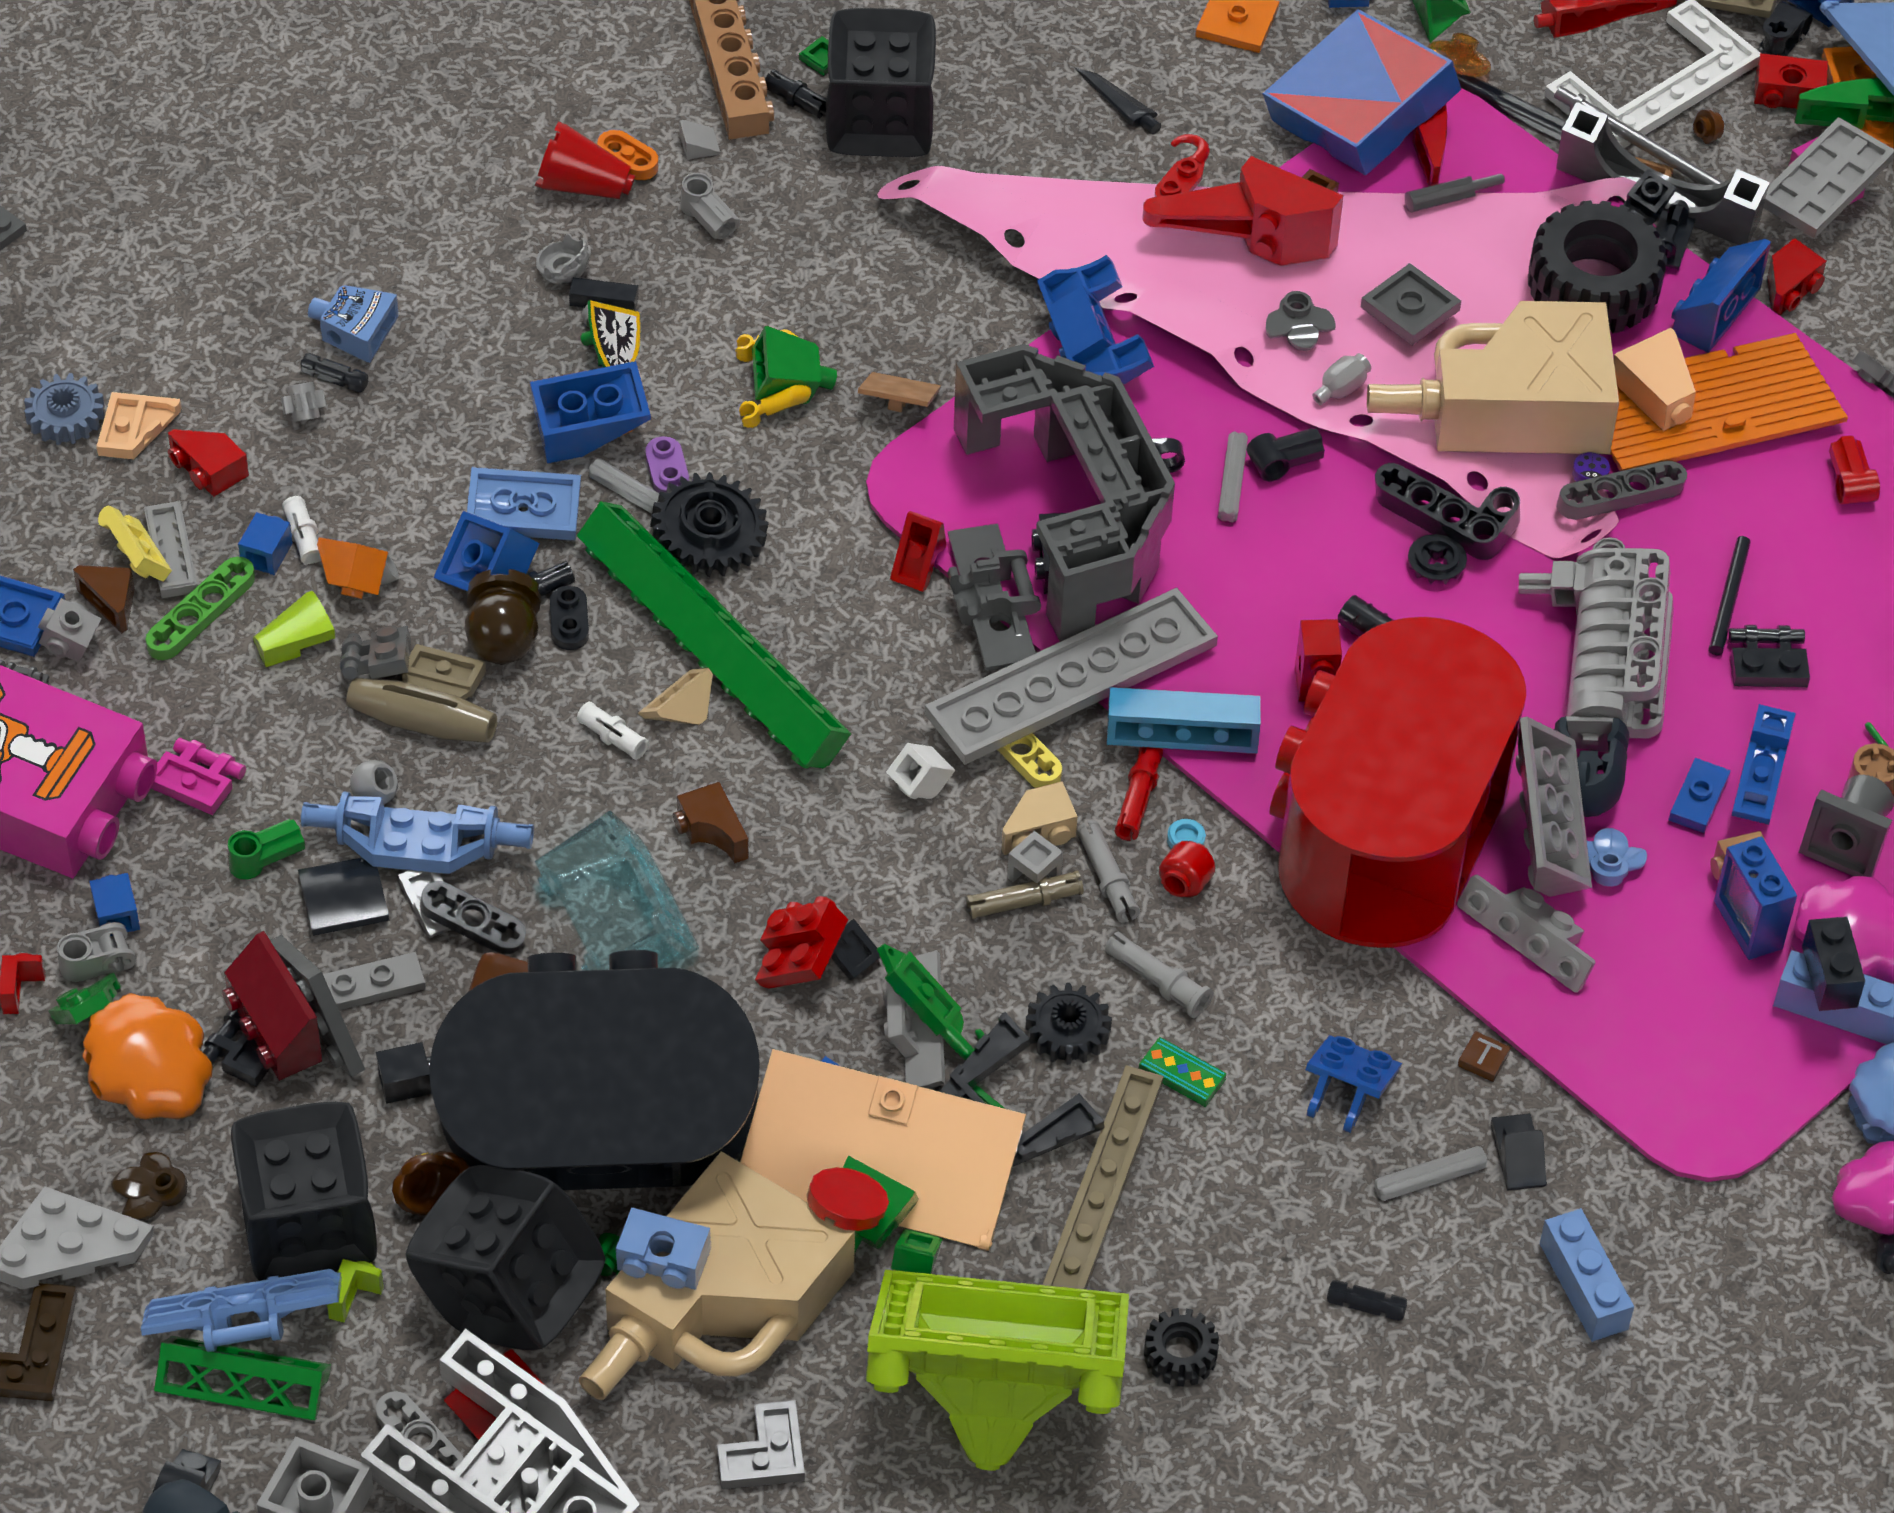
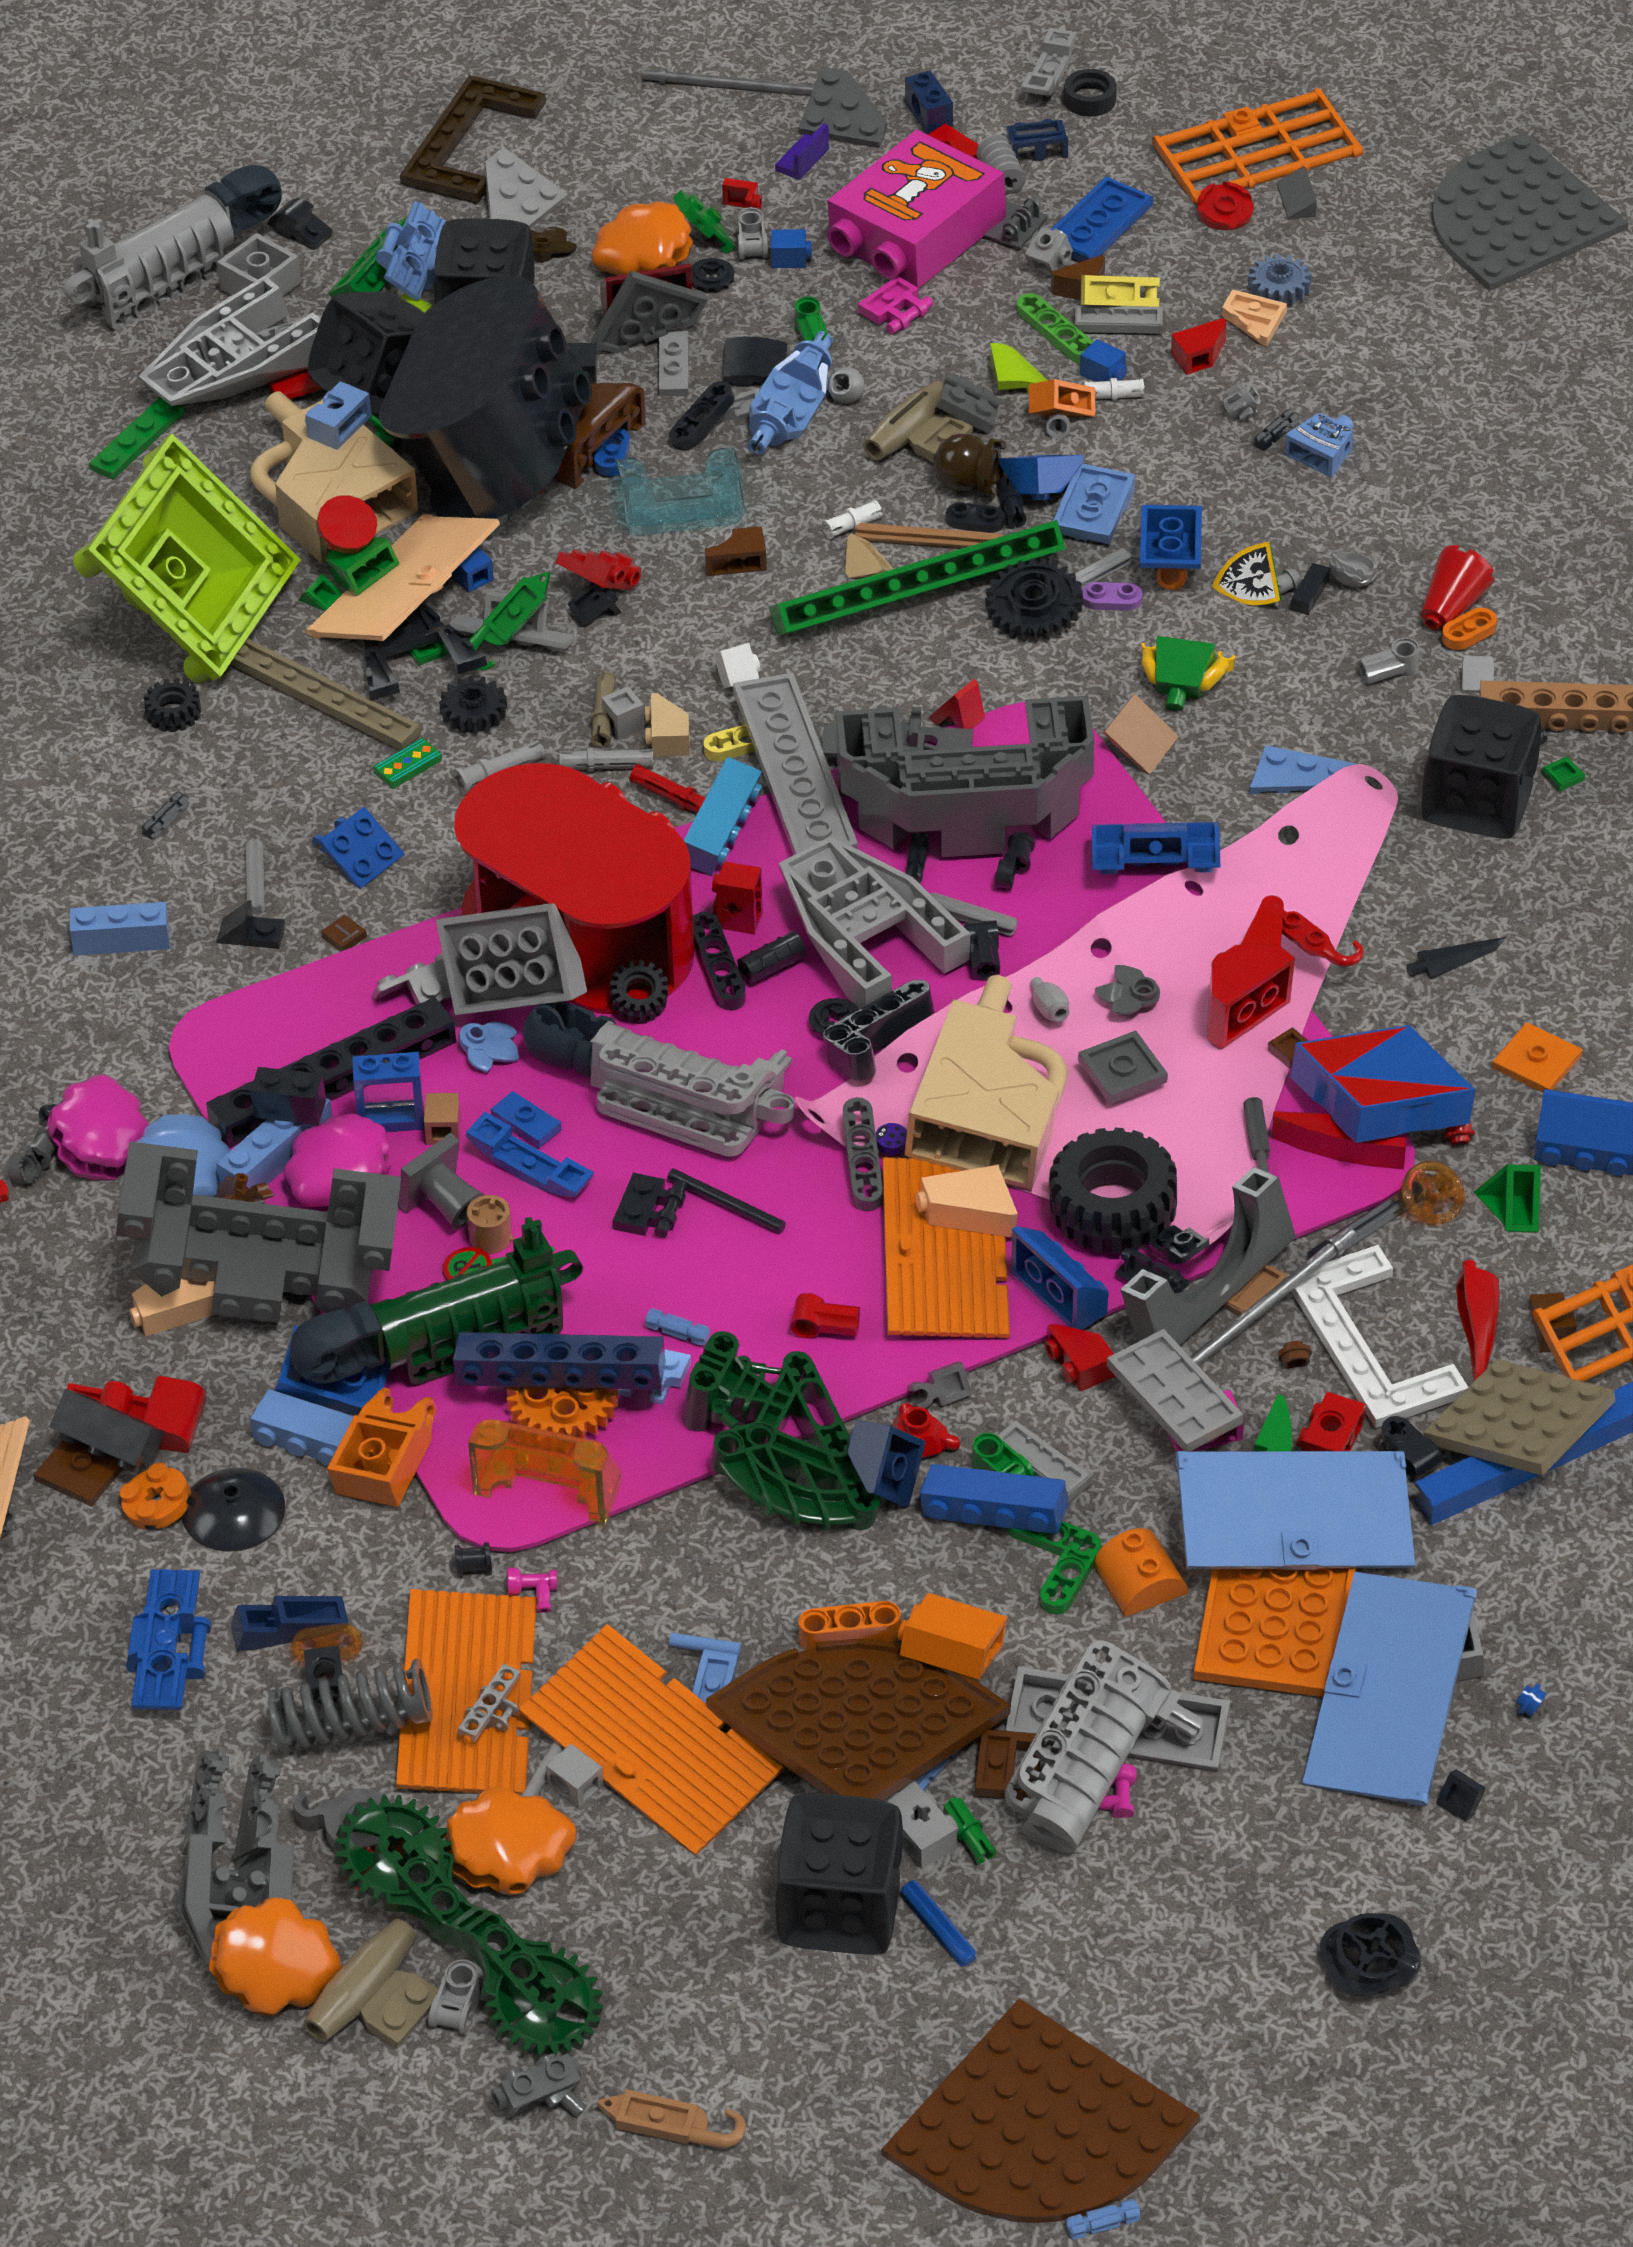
camera: 110 degrees right, 5 degrees down
none -> black brick [206,997,456,1148]
none -> black gear [691,258,735,293]
none -> light grey wedge [779,836,970,1009]
none -> medium nougat axle [855,523,1004,548]
none -> black axle [905,832,929,884]
none -> medium blue wing [1249,745,1356,794]

